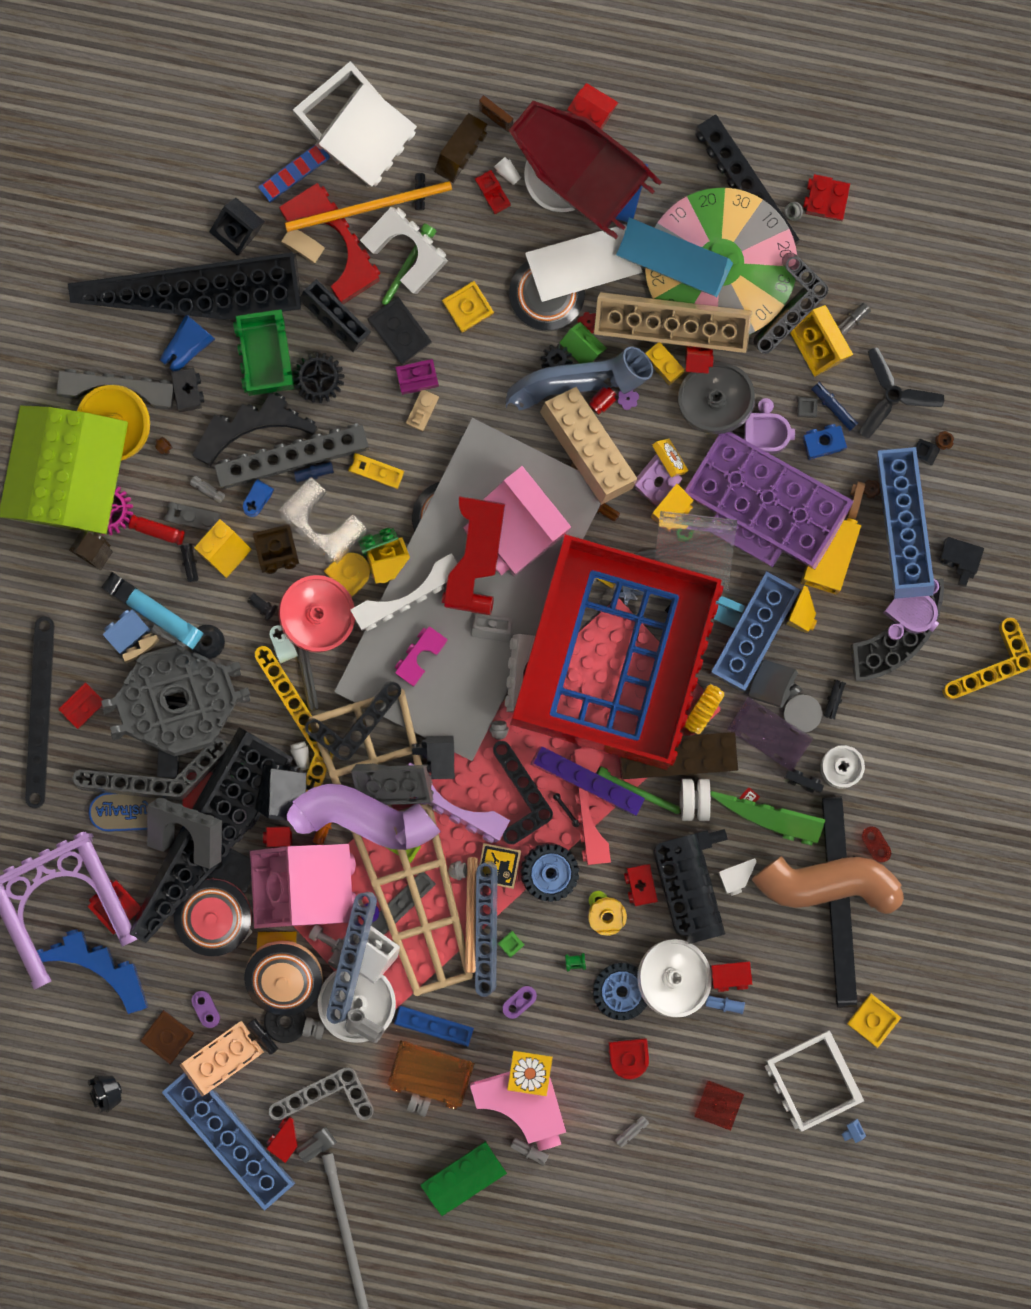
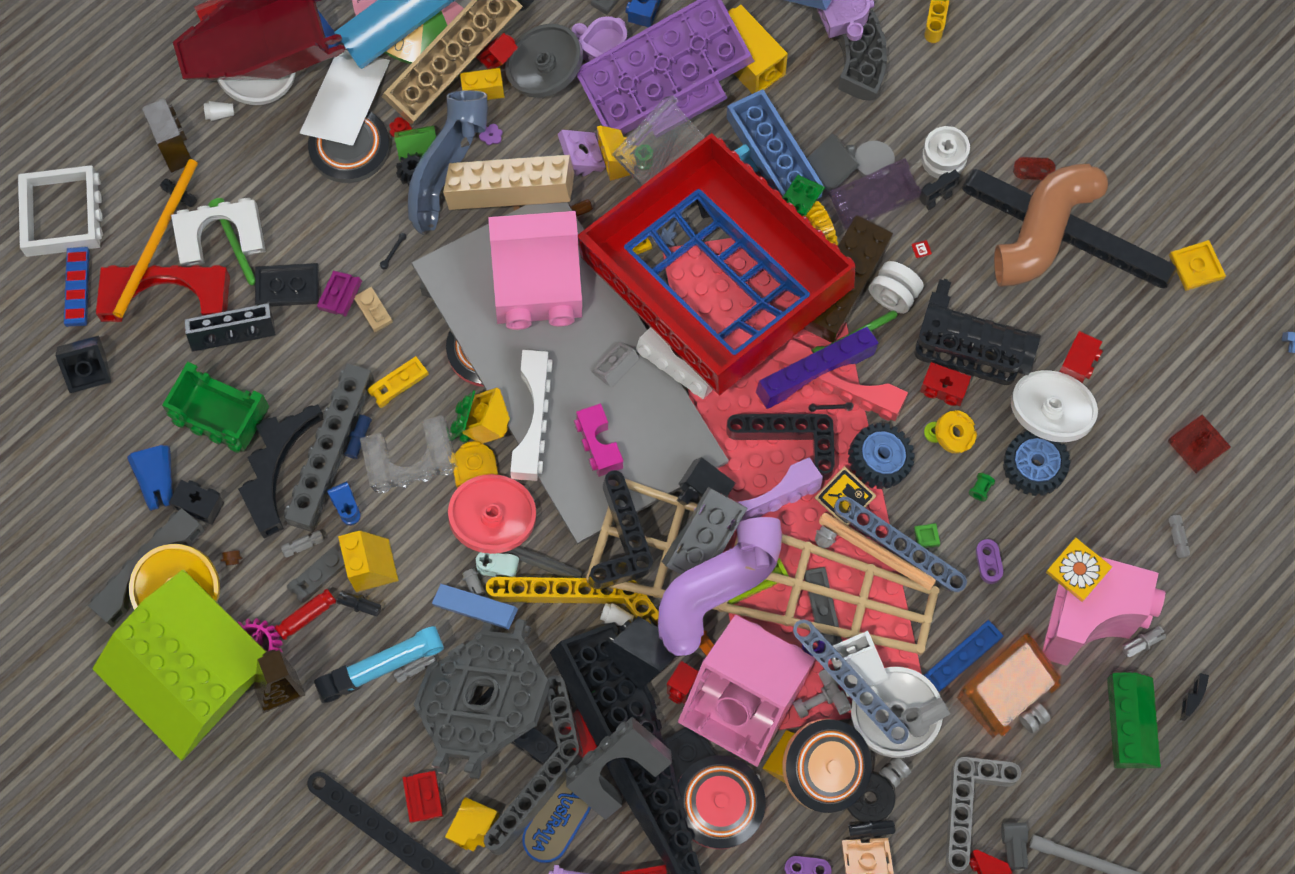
camera: 50 degrees left, 15 degrees down
black wedge [68,252,301,320] -> none
medium blue slope [103,609,151,655] -> none
tan slope [122,633,159,663] -> none
black piece [192,625,225,659] -> none
black pin [247,593,278,621] -> none
dark brown plate [253,524,300,574] -> none
tan slope [281,230,325,264] -> none
black gear [293,352,345,404] -> none
white panel [315,83,417,187] -> none
yellow tile [442,281,494,333] -> none
red door [442,496,505,615] -> none
red slope [475,170,511,214] -> none
reddish brown tile [479,95,513,132] -> none
light grey plate [489,721,509,740] -> none
red brick [588,387,616,415] -> none
red tile [608,1038,649,1079] -> none
yellow tile [652,438,689,477] -> none
medium blue axle [705,995,745,1014] -> none
bright green wedge [710,791,825,846] -> none
white slope [718,858,756,896] -> none
white window [765,1030,864,1132] -> none
yellow slope [786,585,817,633] -> none
black pin [823,679,846,720] -> none
none -> black hinge [380,233,407,269]
none -> medium blue tile [432,584,518,629]
none -> yellow piece [445,797,499,851]
none -> light grey pin [462,568,485,596]
none -> green hinge [782,175,825,216]
none -> black slope [1180,673,1209,721]

